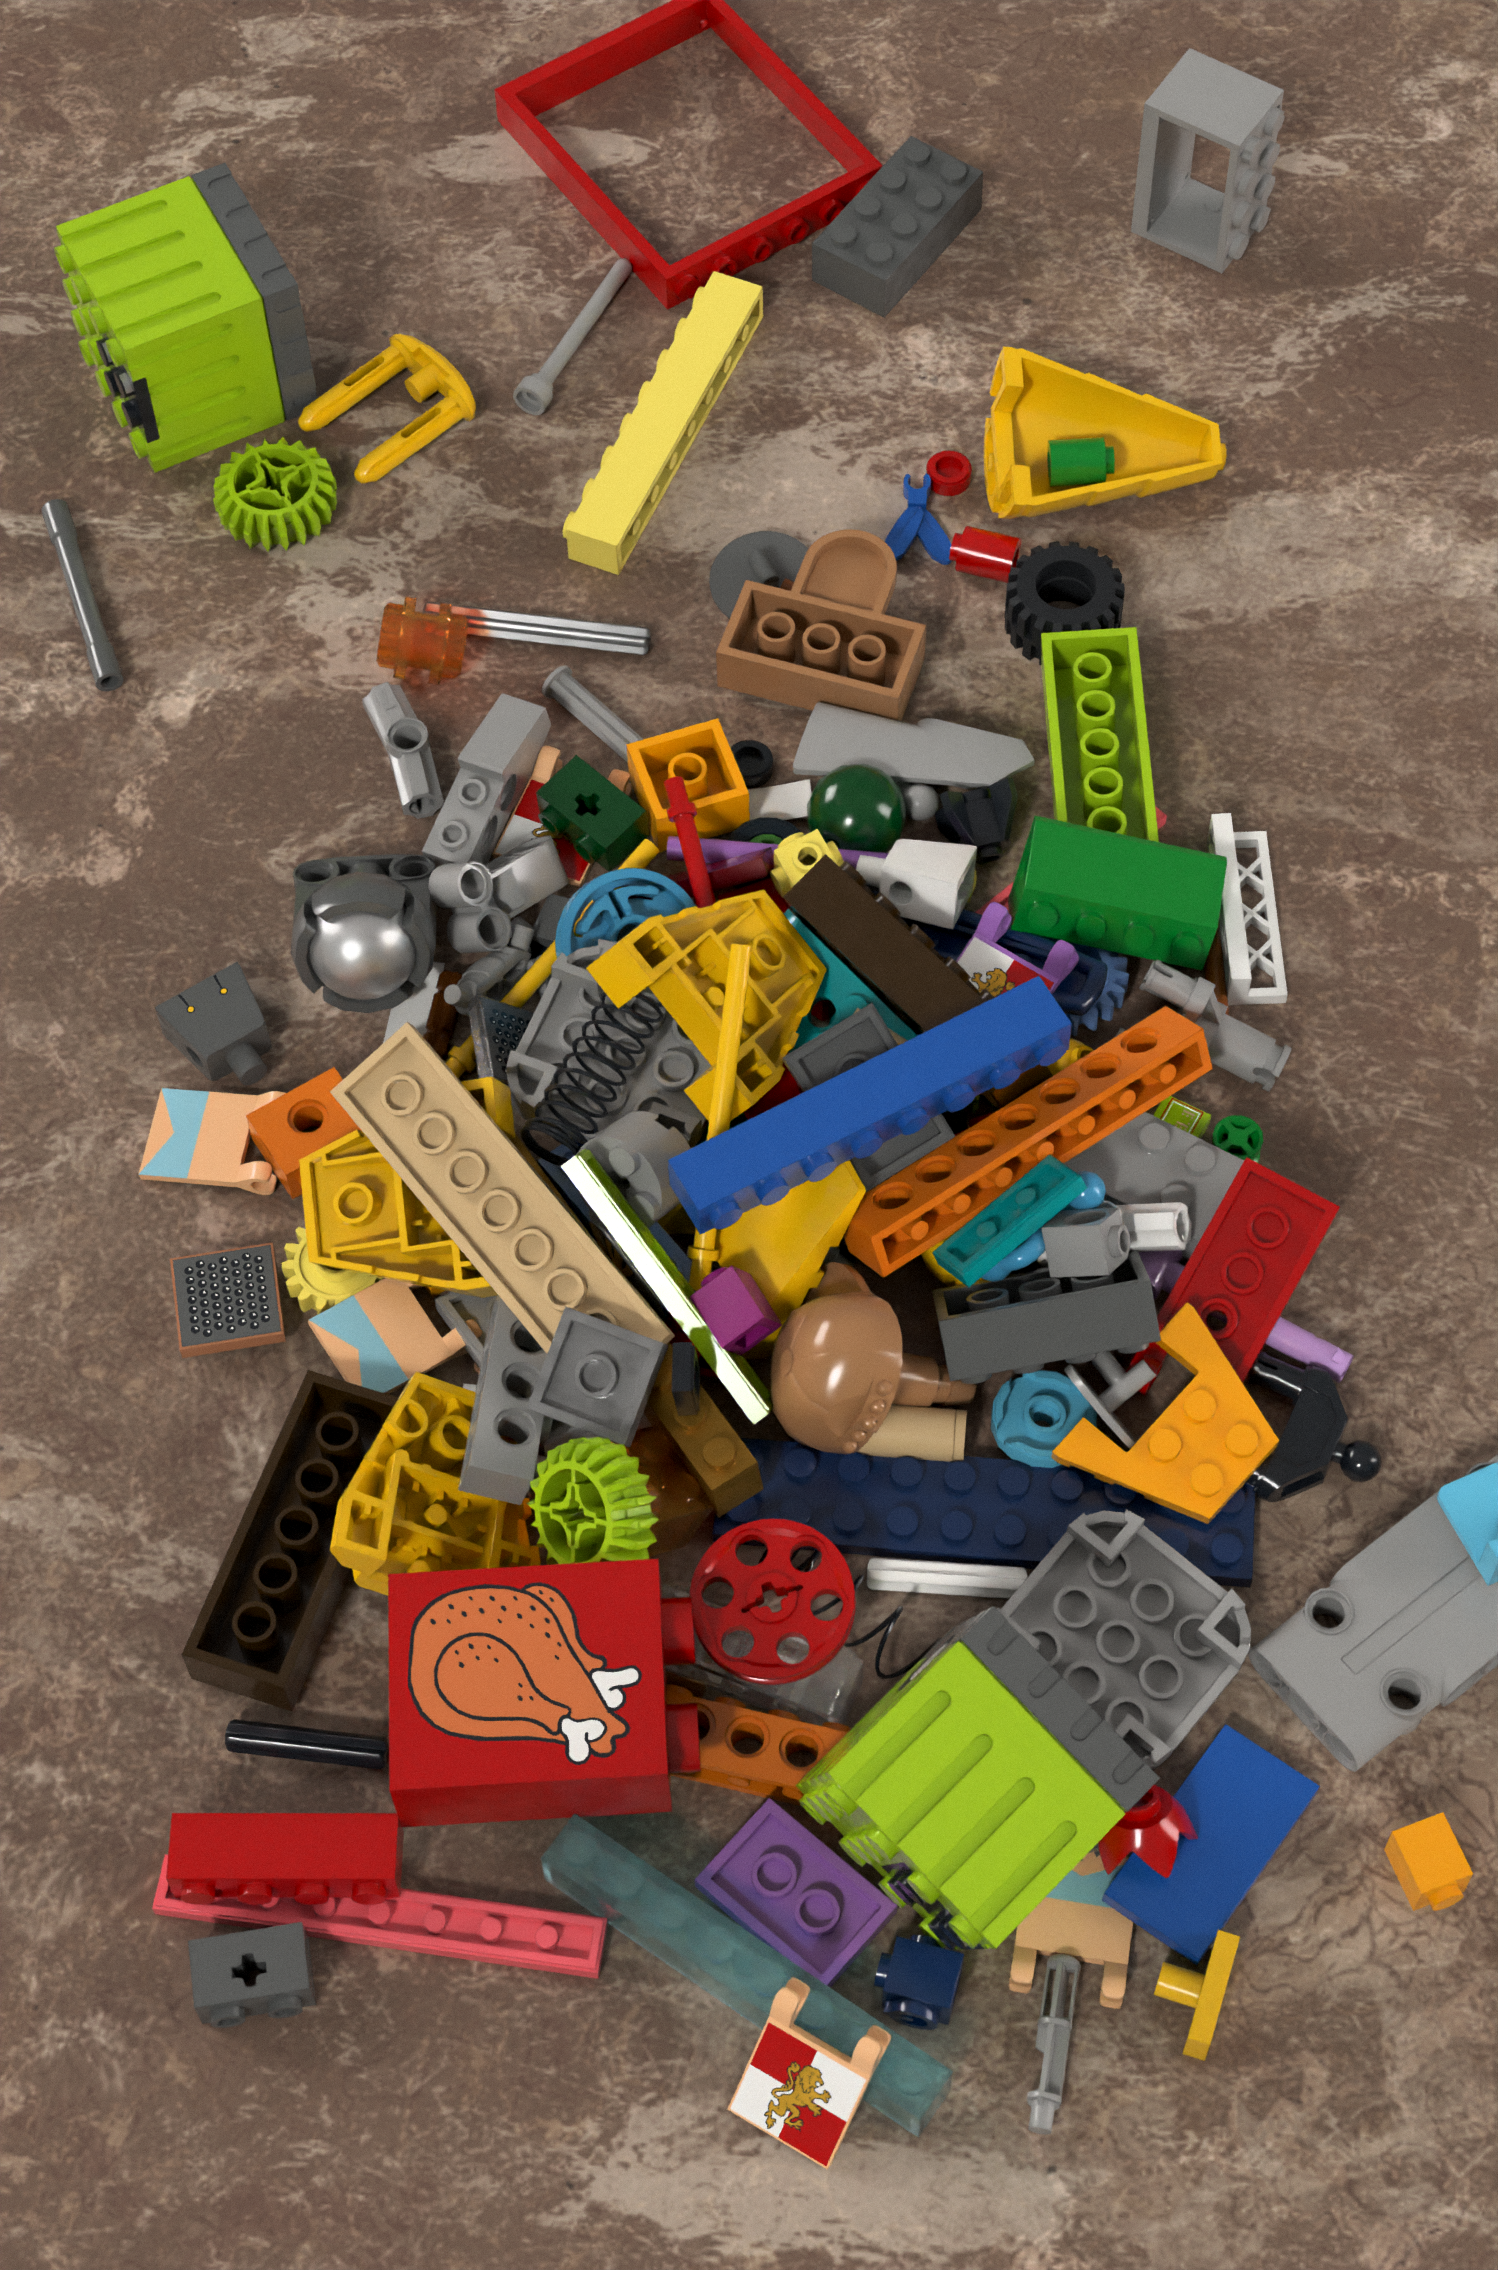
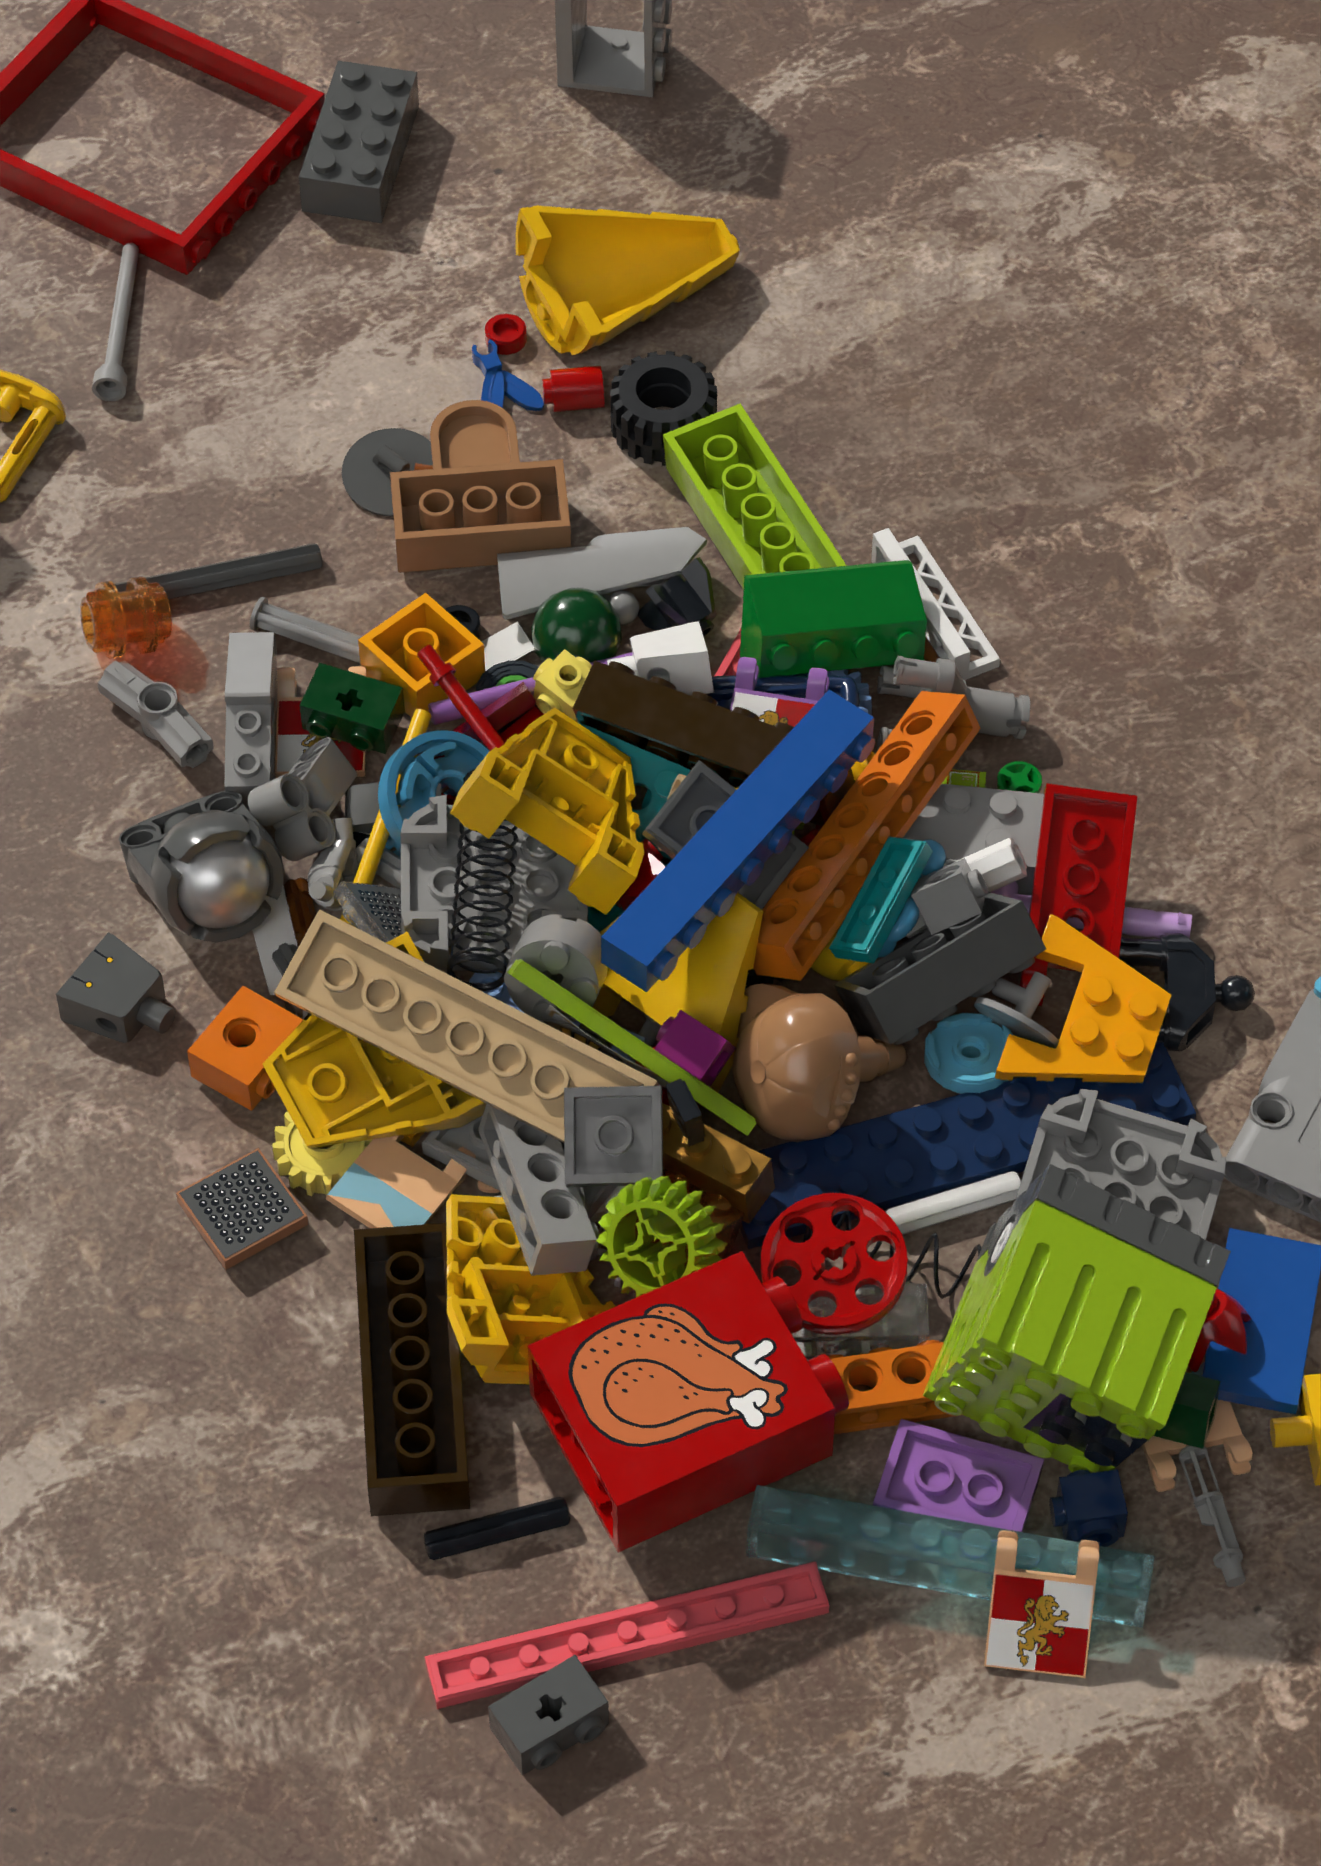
camera: 25 degrees left, 5 degrees down
light nougat flag [138,1088,286,1195] -> none
red brick [166,1813,404,1905] -> none
light yellow brick [563,271,763,575] -> none
yellow bar [687,943,752,1291] -> none
tan pin [857,1405,967,1462] -> none
green brick [1047,437,1115,487] -> none
none -> dark green brick [1154,1372,1221,1449]

